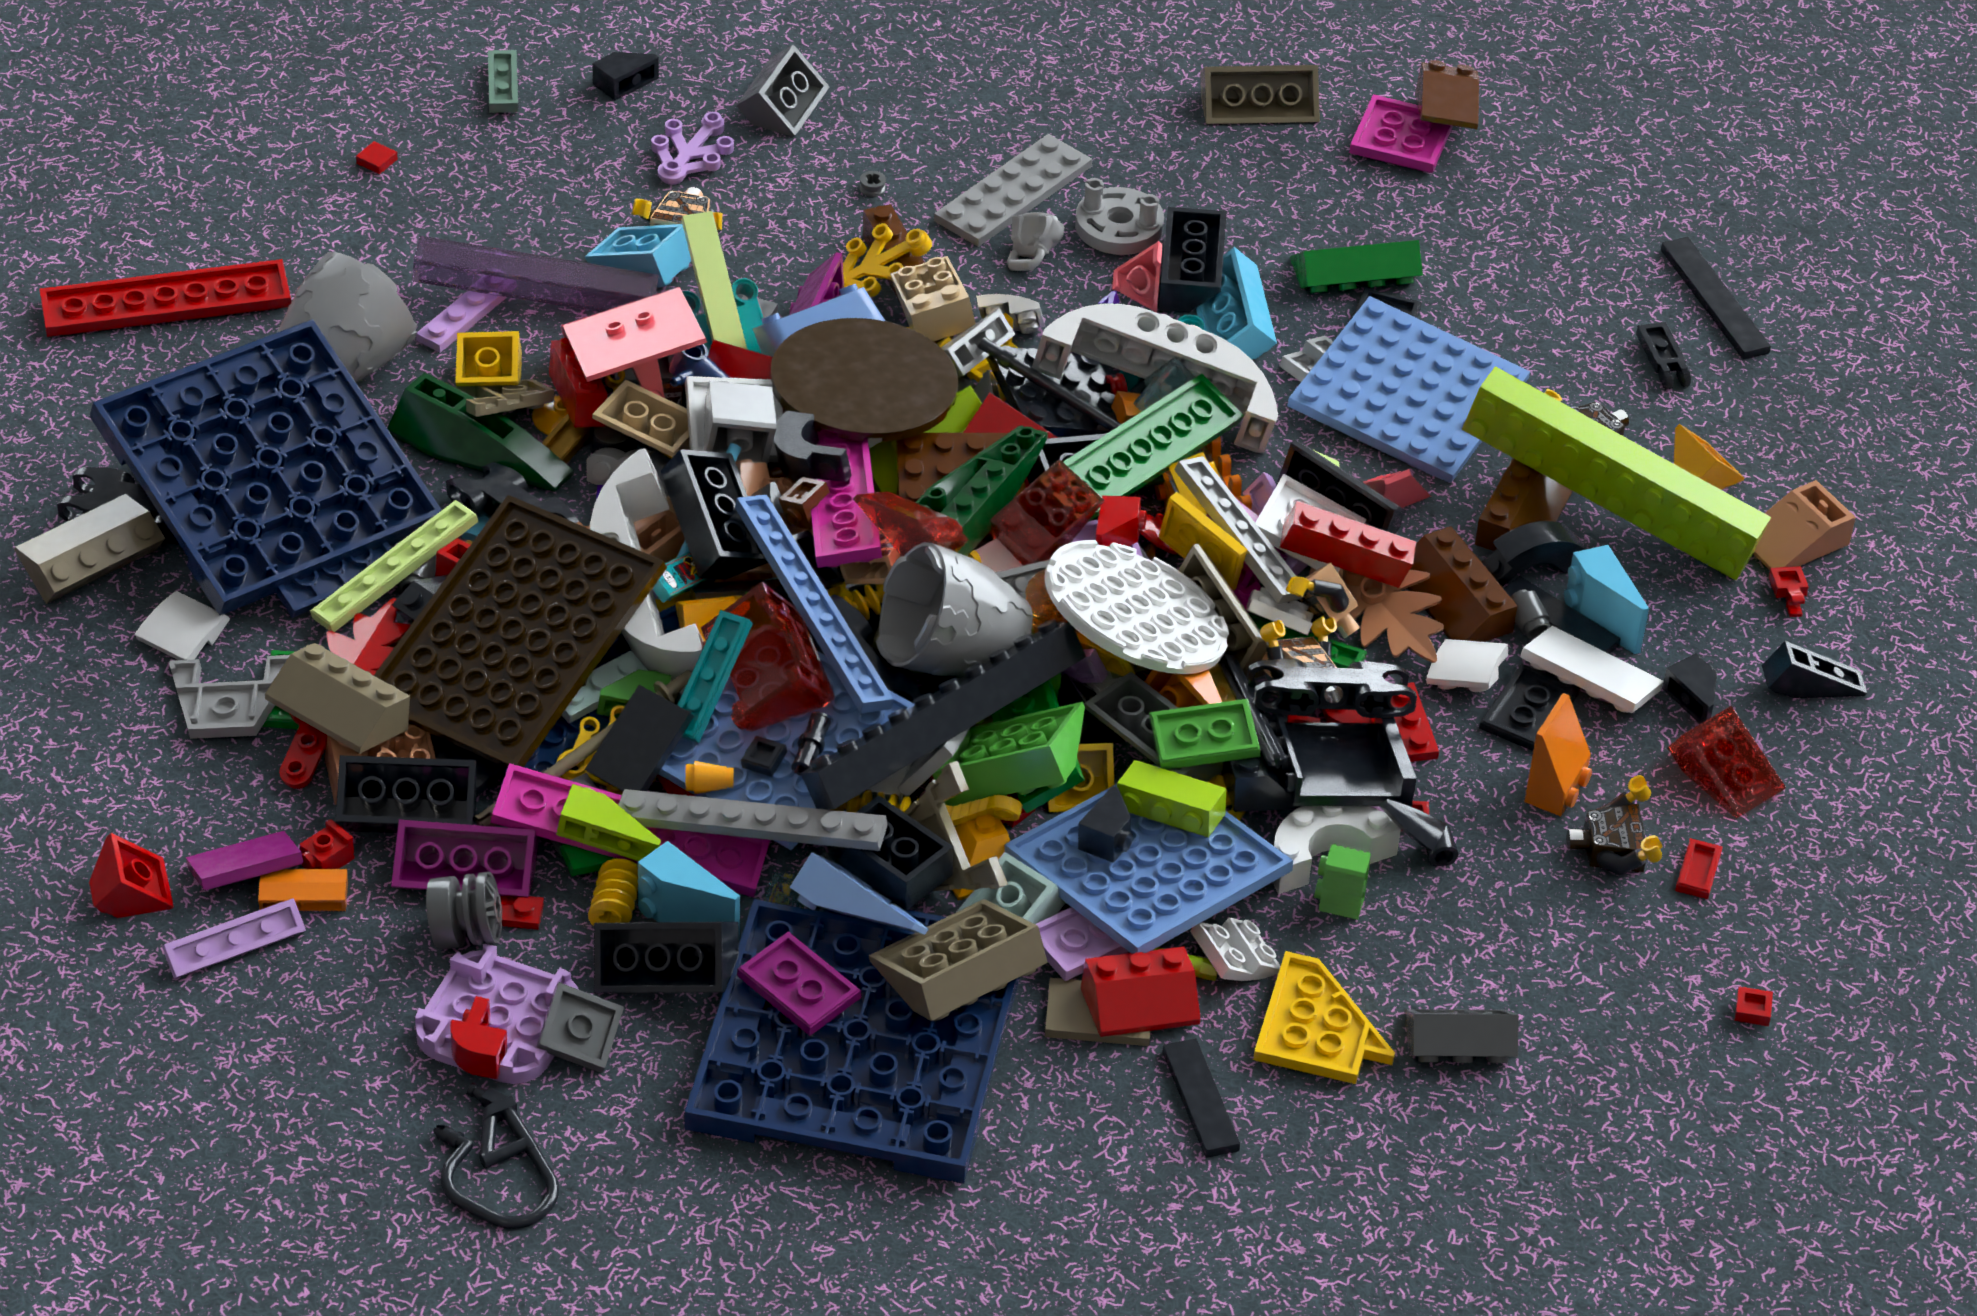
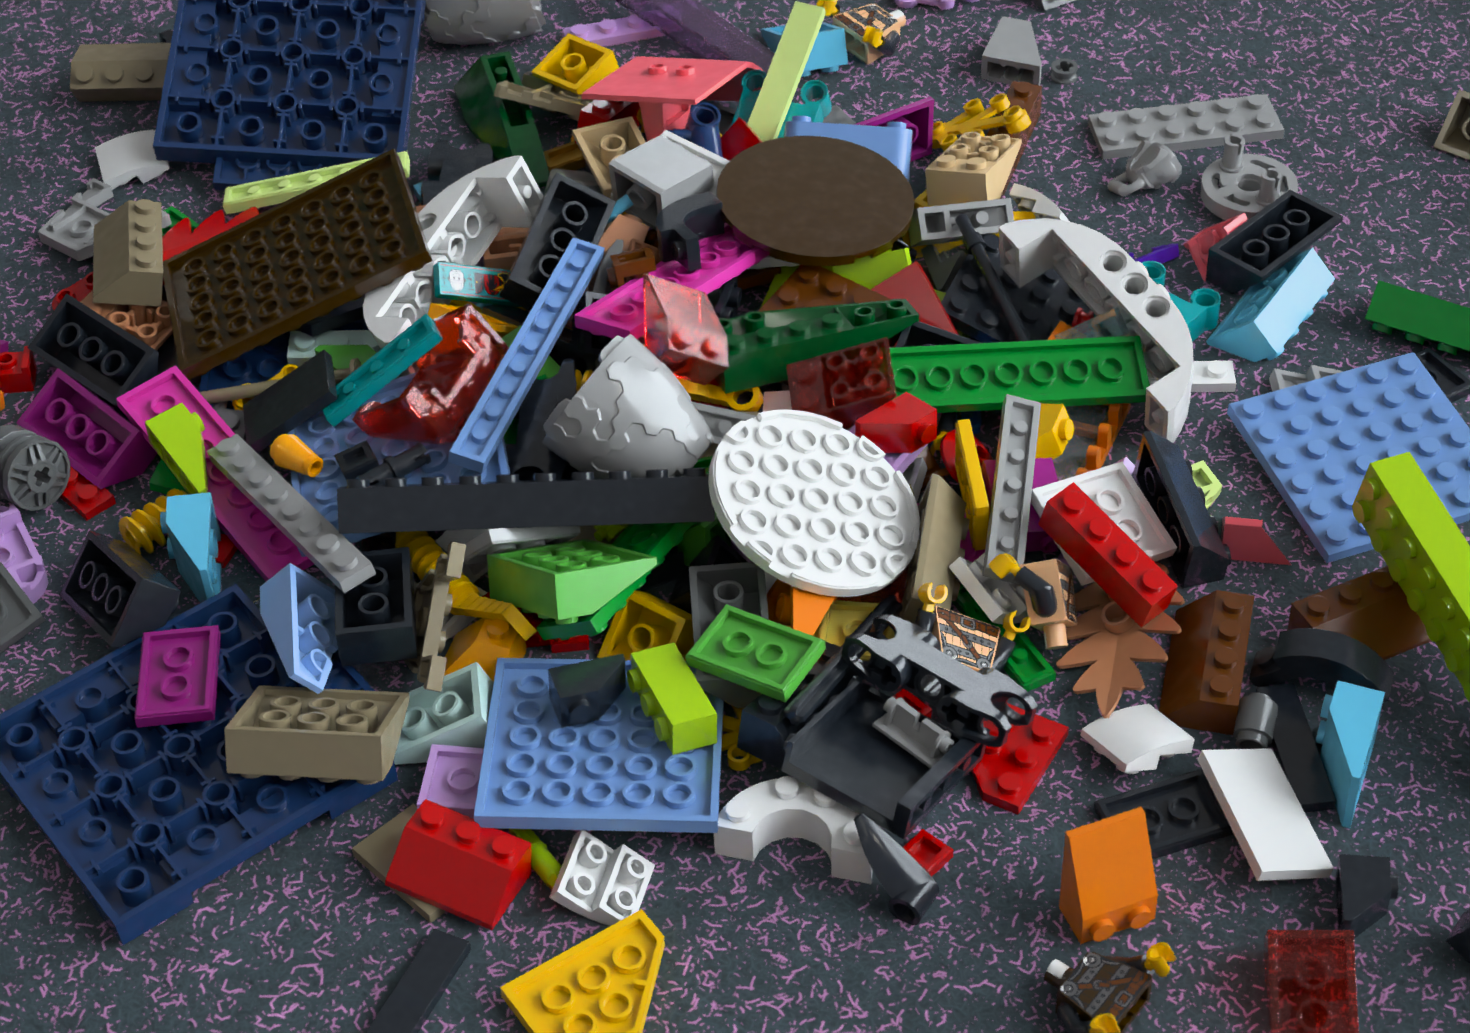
camera: 45 degrees right, 0 degrees up
bright green brick [1314,844,1371,920] -> none
none -> light grey hinge [872,697,954,768]
none -> light grey slope [981,16,1042,85]

